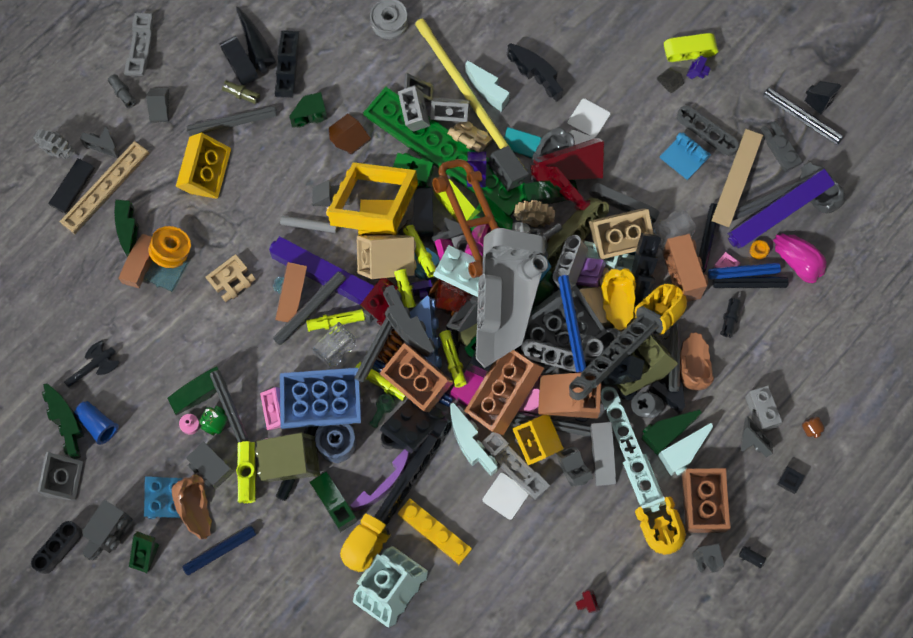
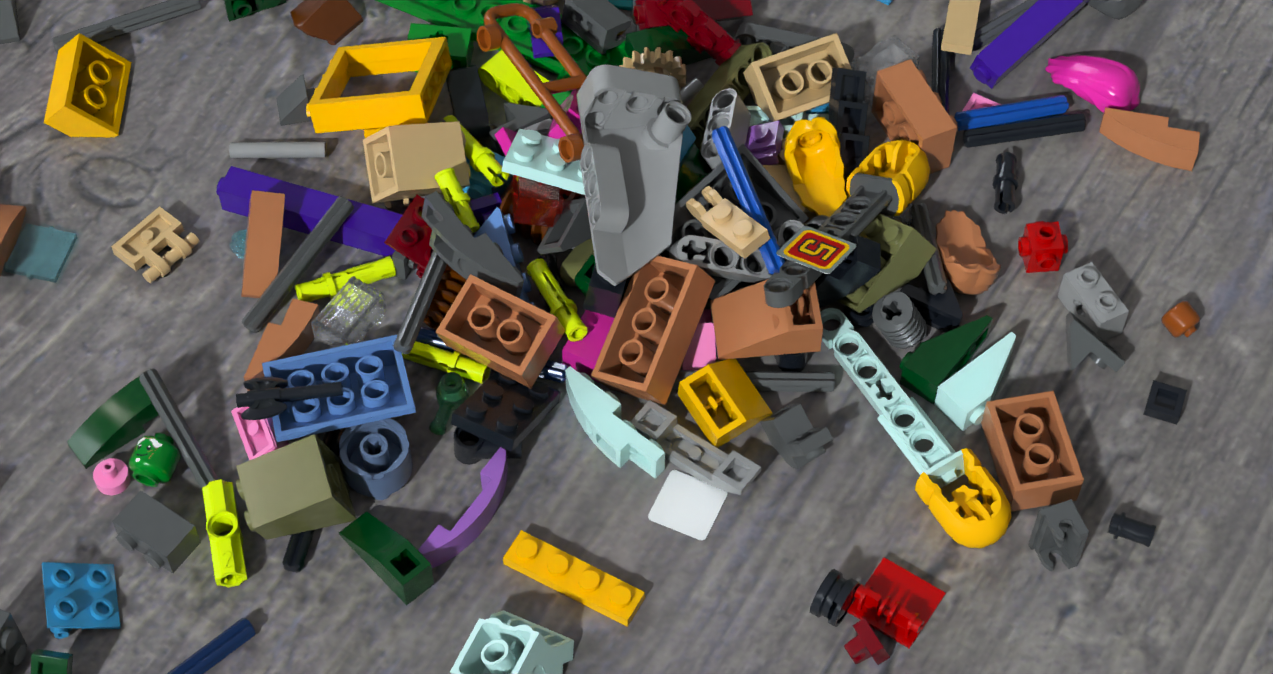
camera: 10 degrees left, 15 degrees down
light orange wheel [148,226,191,268] -> none
nougat hair [171,474,212,539] -> none
piece [340,417,452,572] -> none
light grey slope [590,422,616,486] -> none
light orange tile [750,240,770,260] -> none
none -> black piece [236,377,343,420]
none -> nougat slope [244,298,322,391]
none -> tan hinge [686,186,770,259]
none -> sticker [776,226,856,274]
none -> black wheel [810,569,860,627]
none -> red hinge [847,557,946,649]
none -> red brick [1018,221,1068,273]
none -> nougat slope [1099,107,1200,171]

